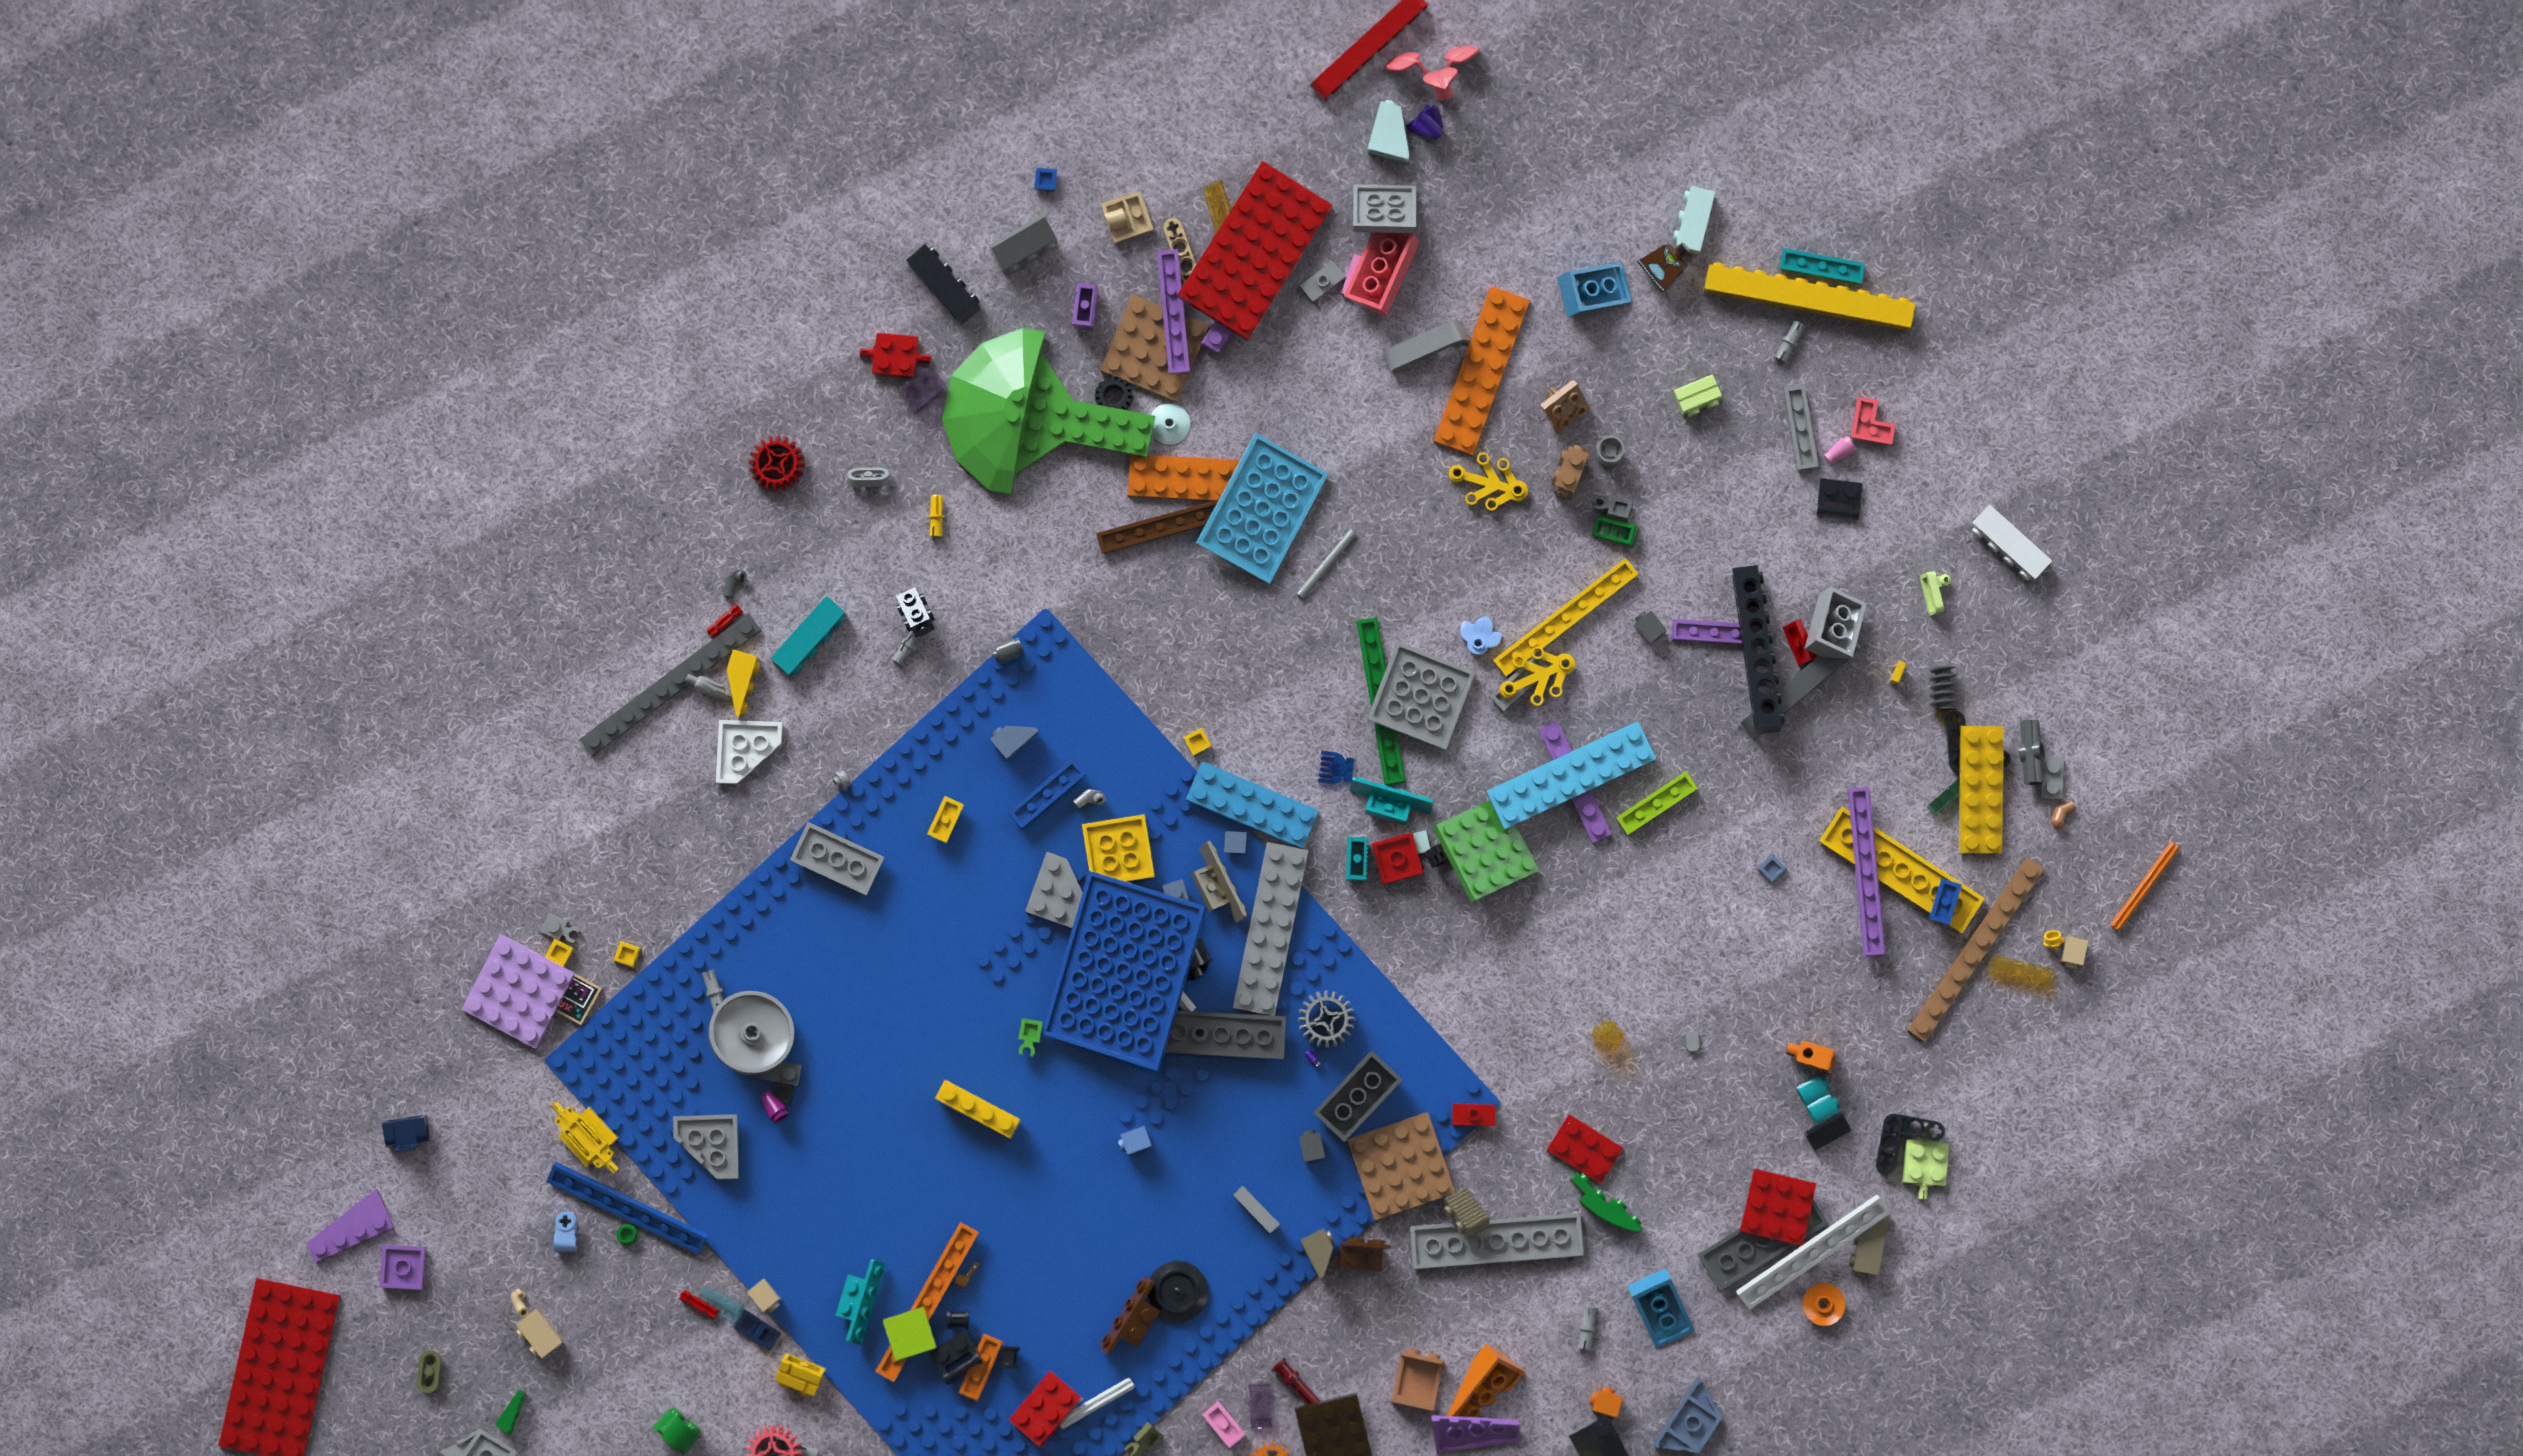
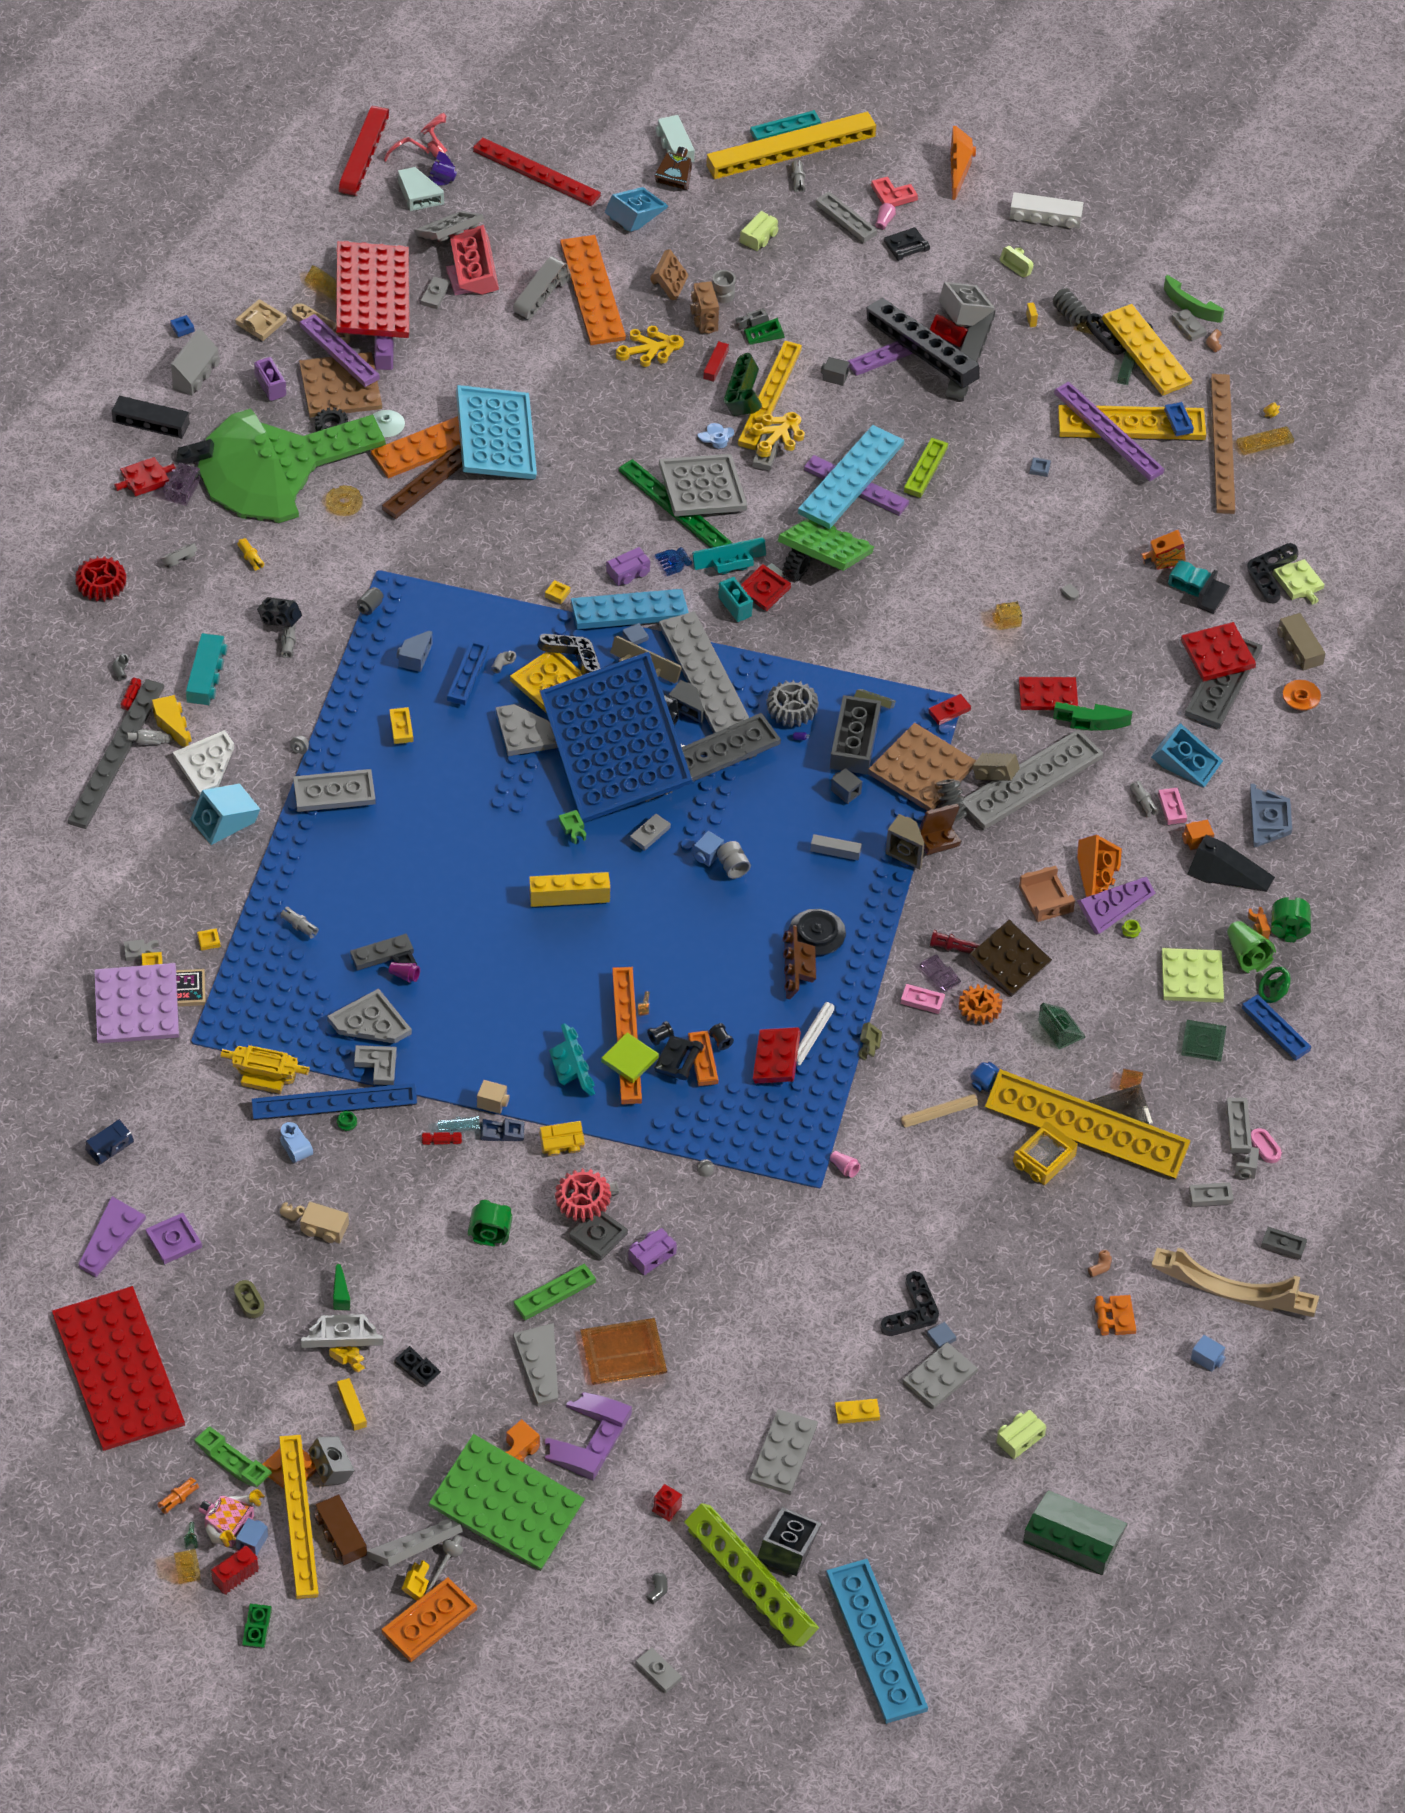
camera: 40 degrees left, 30 degrees down
light grey dish [708,991,794,1075] -> none
light grey bar [1296,529,1356,599] -> none
white plate [1737,1195,1890,1310] -> none
dark grey piece [2019,719,2045,786] -> none
tan brick [2060,936,2088,970] -> none
orange axle [2110,842,2180,931] -> none
none -> black plate [176,439,214,465]
none -> medium azure slope [190,784,260,845]
none -> clear yellow tile [326,485,363,516]
none -> light grey plate [354,1045,397,1085]
none -> red plate [473,137,601,207]
none -> black beam [537,634,600,675]
none -> medium lavender brick [606,547,650,586]
none -> light grey plate [630,814,671,851]
none -> dark grey slope [669,680,704,723]
none -> red piece [703,341,729,382]
none -> light grey wheel [716,841,751,879]
none -> dark green beam [724,353,762,416]
none -> olive plate [854,689,896,709]
none -> dark grey piece [936,779,967,821]
none -> orange wedge [950,126,976,200]
none -> bright pink plate [1158,788,1187,825]
none -> bright green slope [1164,275,1225,323]

